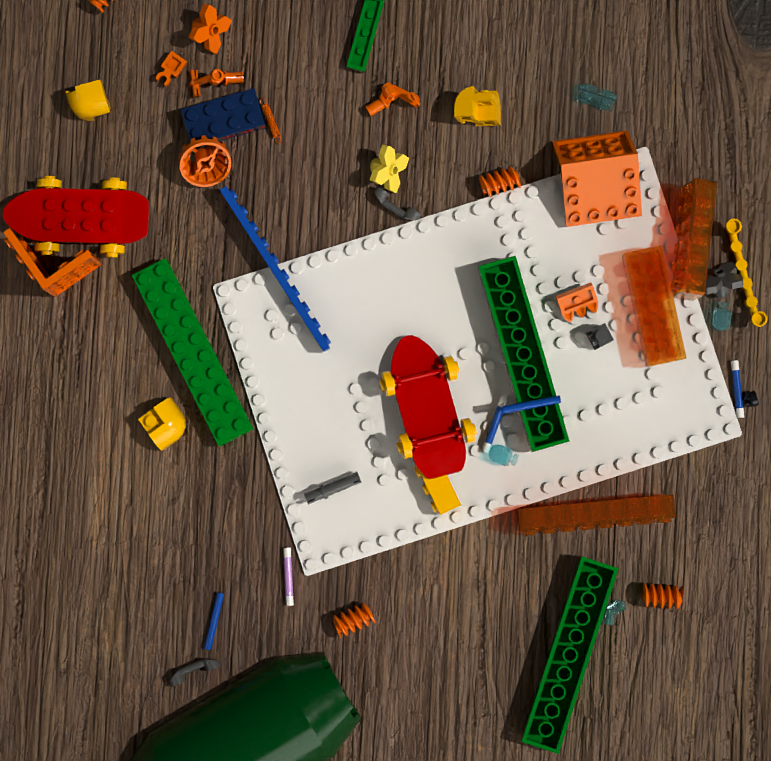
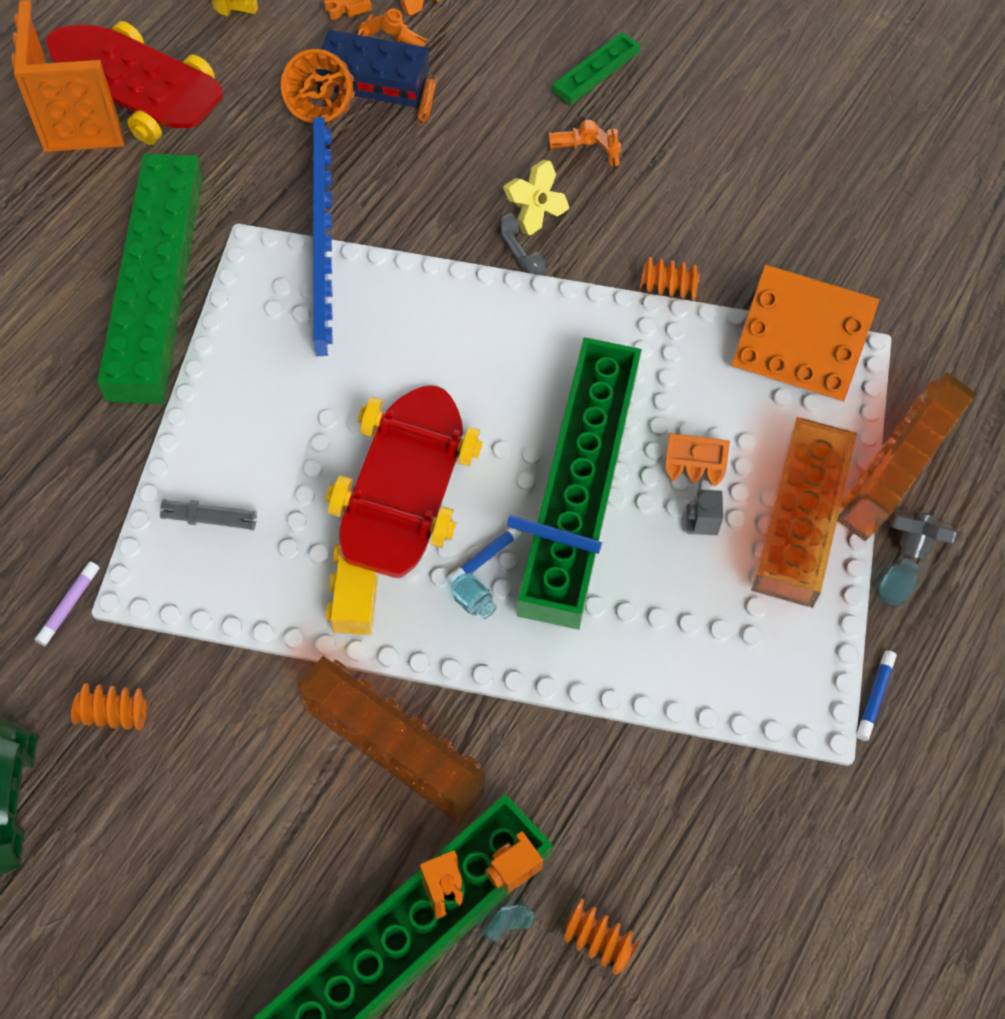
camera: 30 degrees right, 25 degrees down
yellow brick [138,397,186,451] -> none
yellow brick [454,86,501,126] -> none
clear orange brick [516,494,676,536] -> none
clear light blue hinge [576,83,617,111] -> none
yellow bar [725,219,767,327] -> none
black hinge [743,391,759,407] -> none
none -> clear orange brick [297,656,485,825]
none -> orange hinge [420,850,463,919]
none -> orange brick [485,831,544,894]

